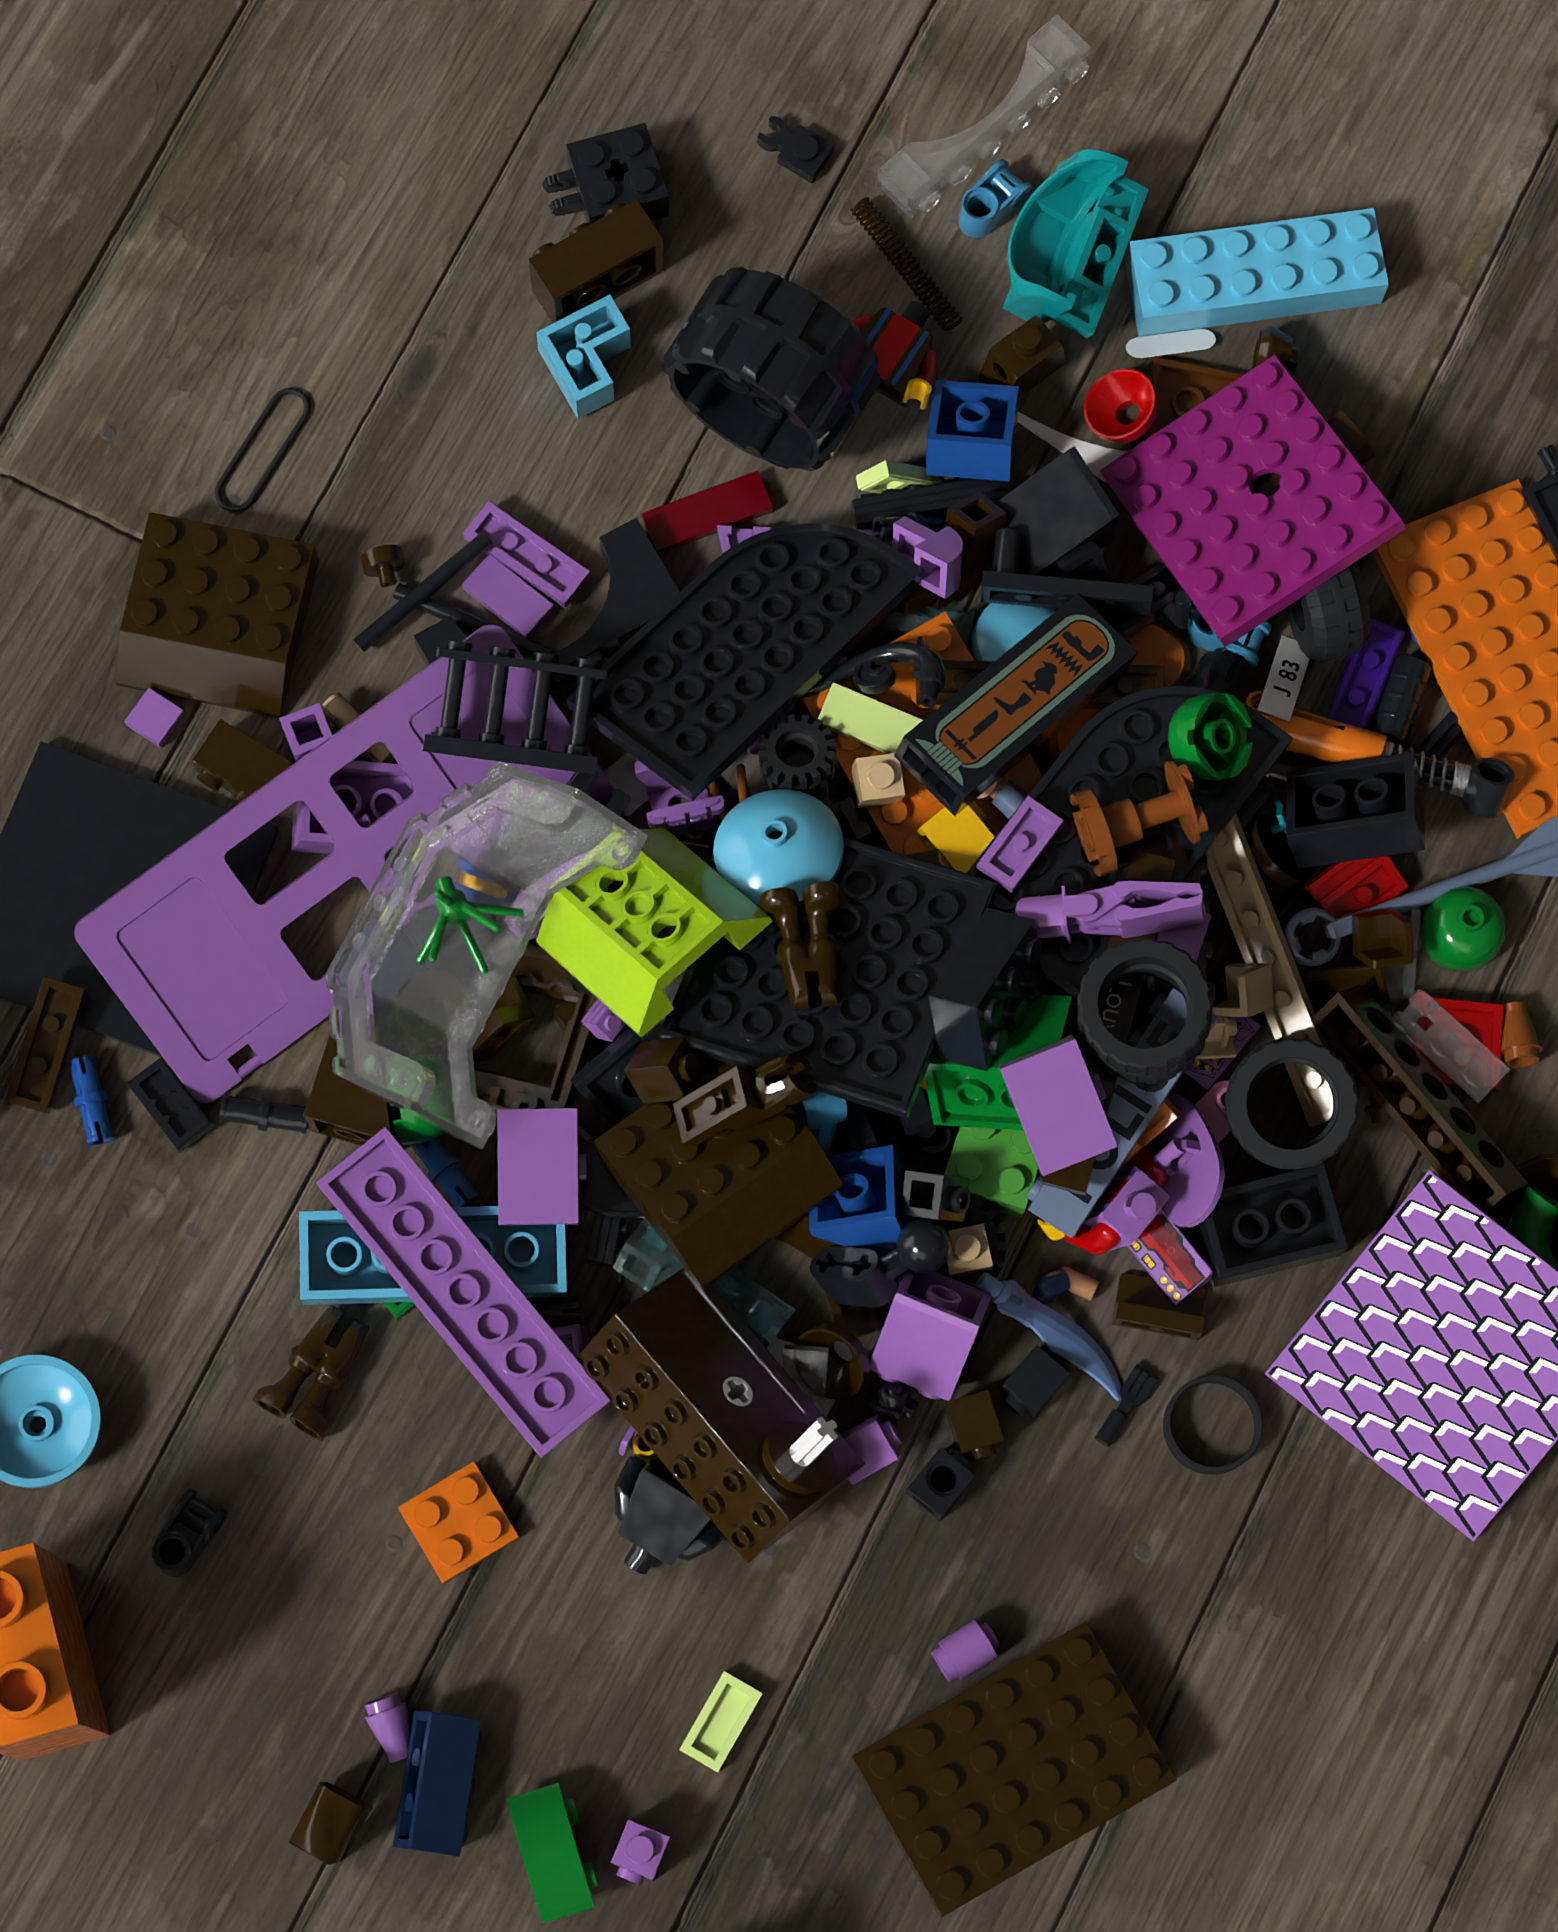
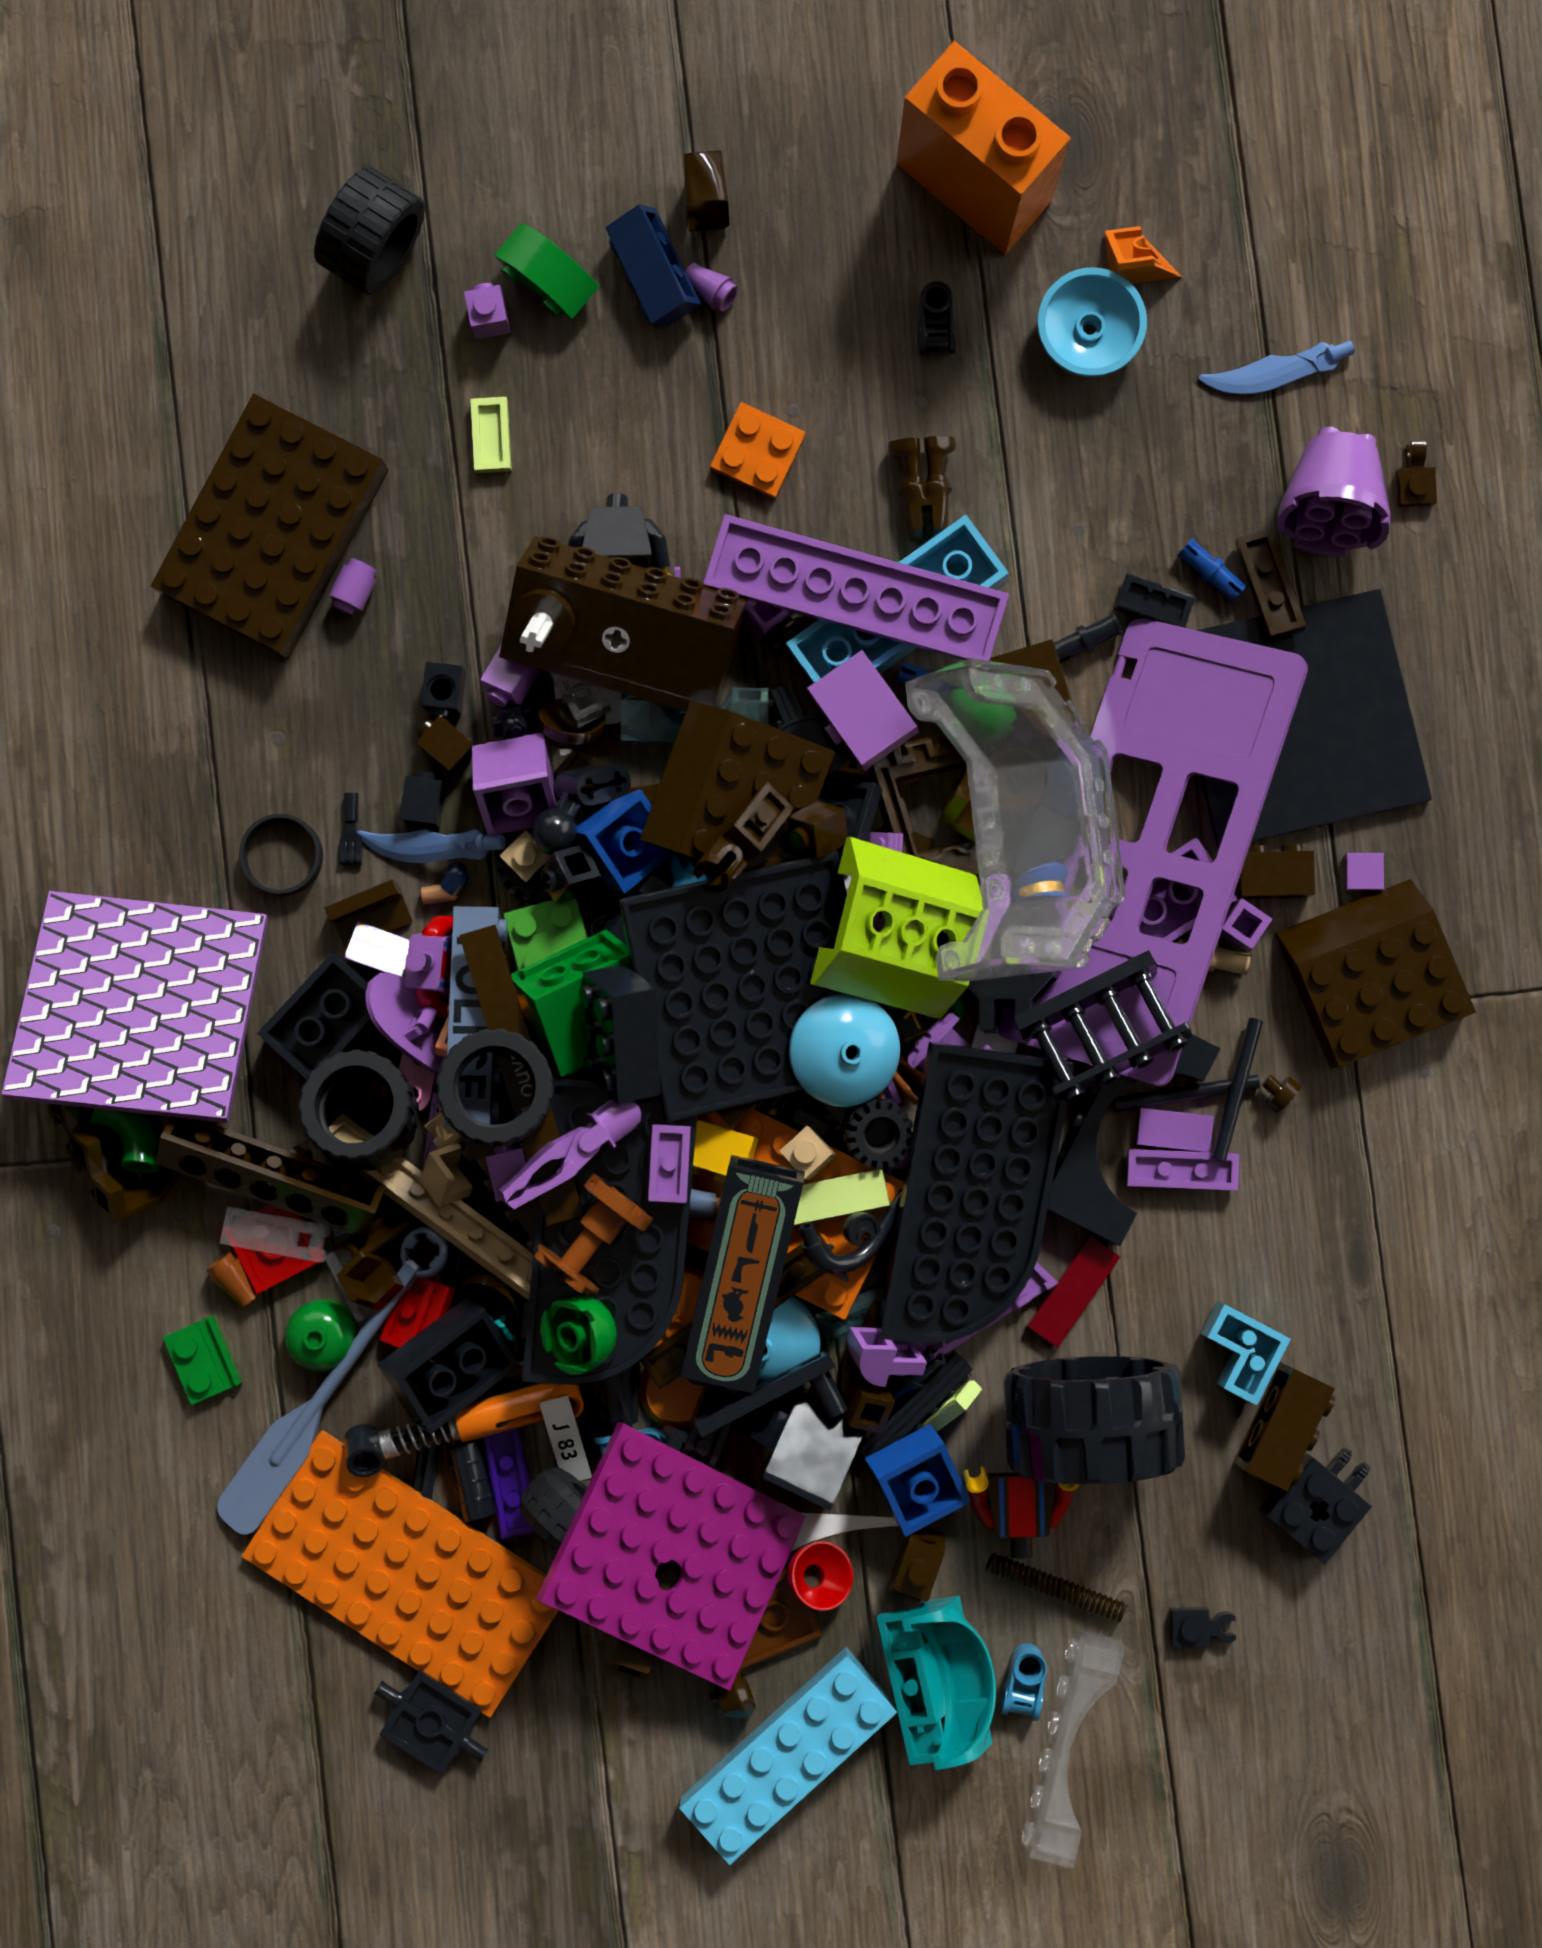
camera: 150 degrees right, 10 degrees up
black piece [215,388,310,512] -> none
green plant [416,876,524,974] -> none
dark brown piece [760,881,842,1011] -> none
medium lavender container [998,1034,1118,1176] -> none
white sticker [1126,329,1216,358] -> none

